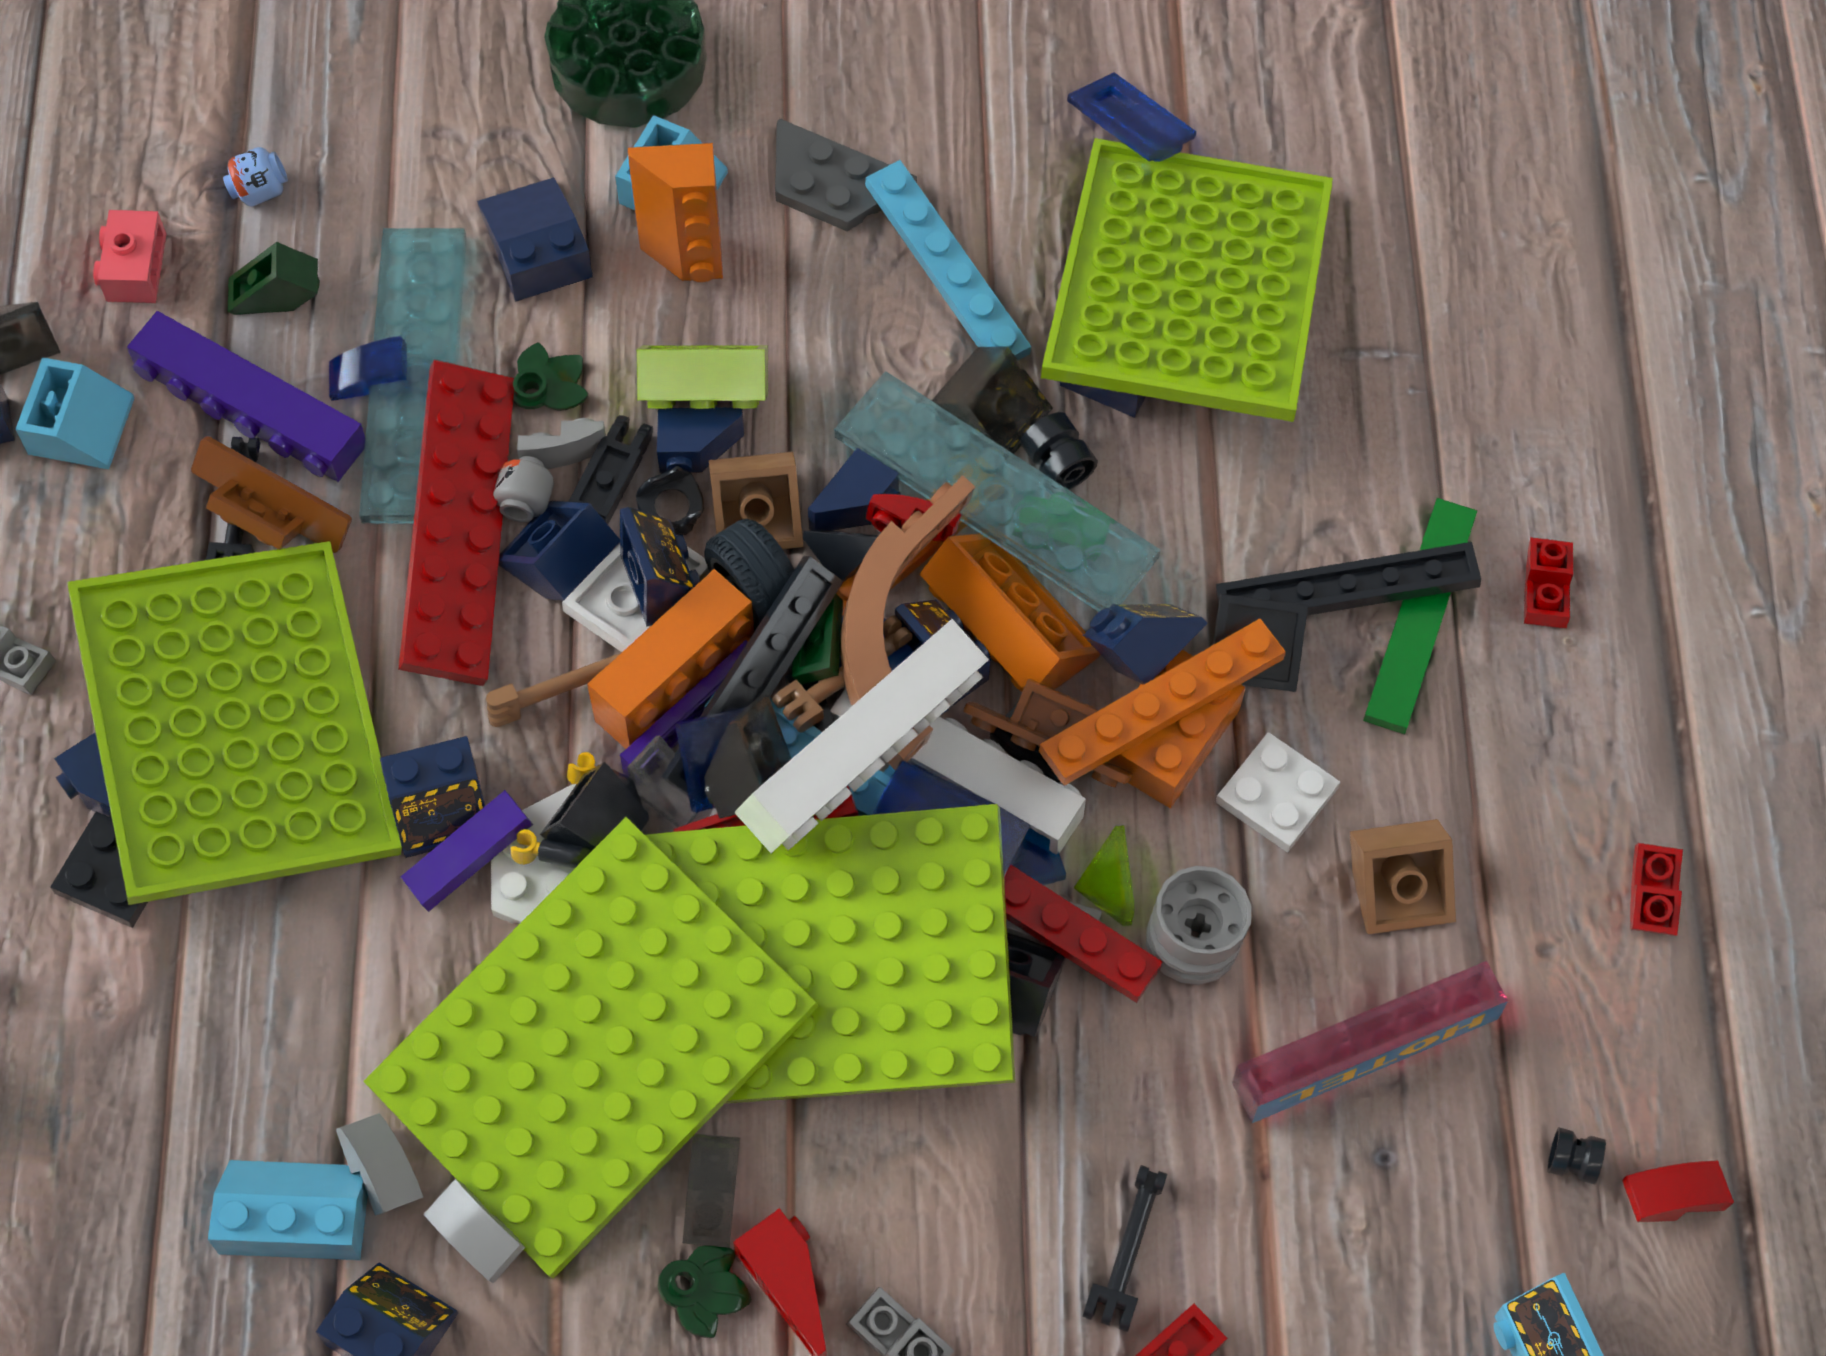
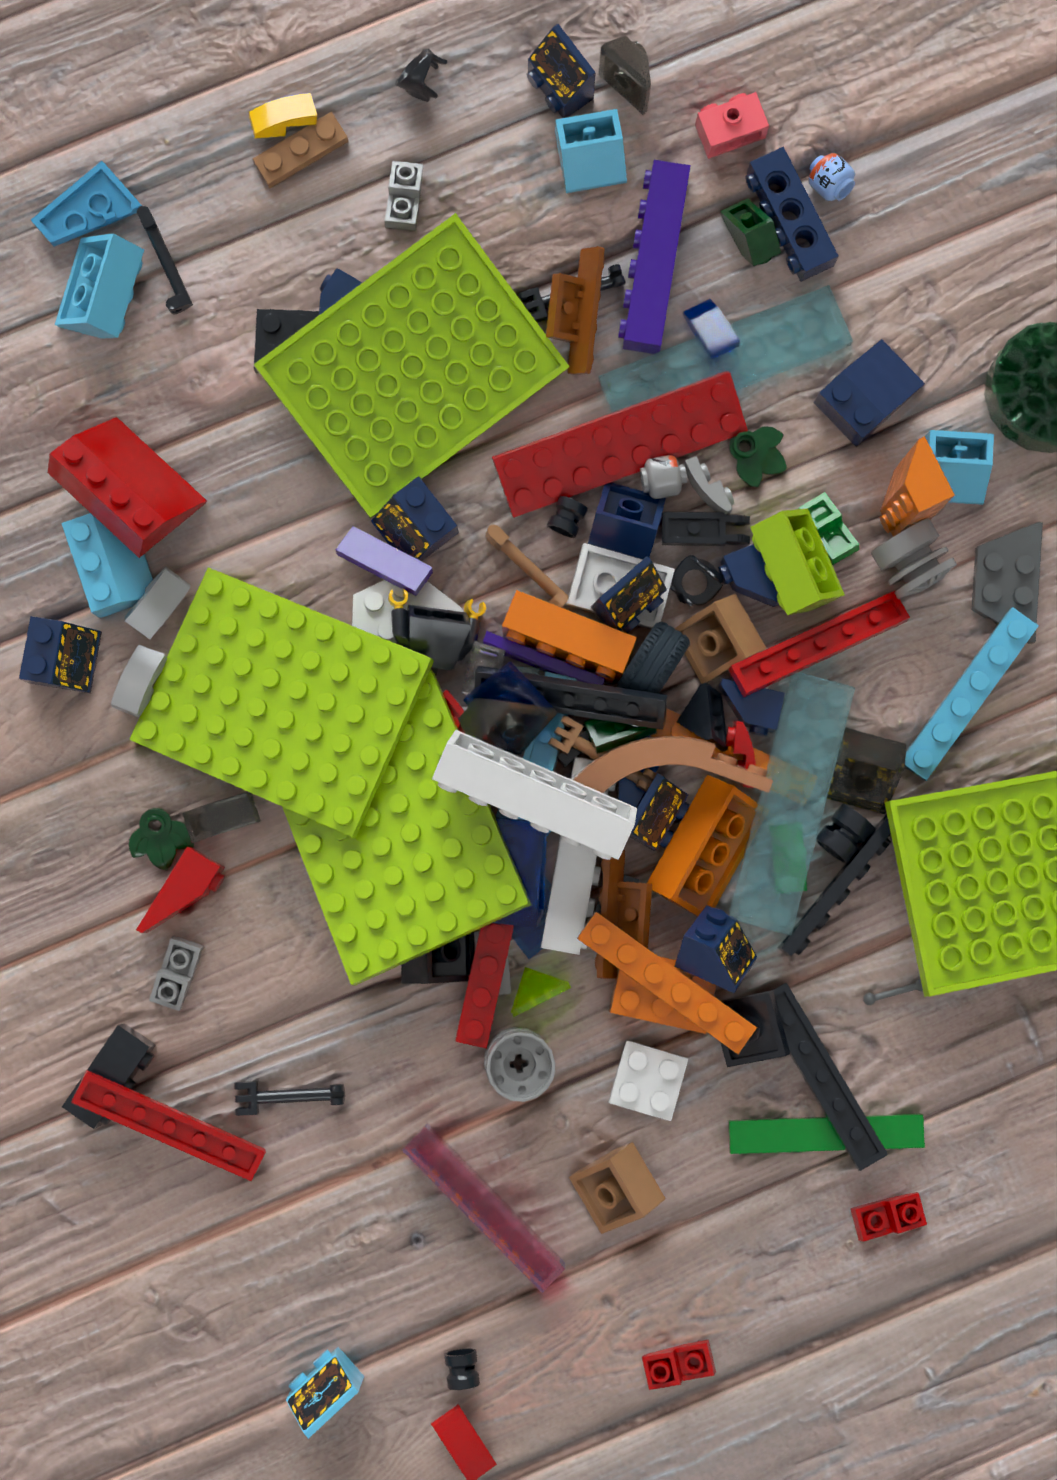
camera: 70 degrees right, 20 degrees up
none -> red slope [47,417,207,558]
none -> black wheel [547,496,588,538]
none -> red plate [729,591,910,697]
none -> dark blue brick [745,146,839,282]
none -> black plate [777,813,891,957]
none -> slope [798,492,860,565]
none -> dark grey hinge [863,979,923,1005]
none -> light grey wheel [871,518,957,599]

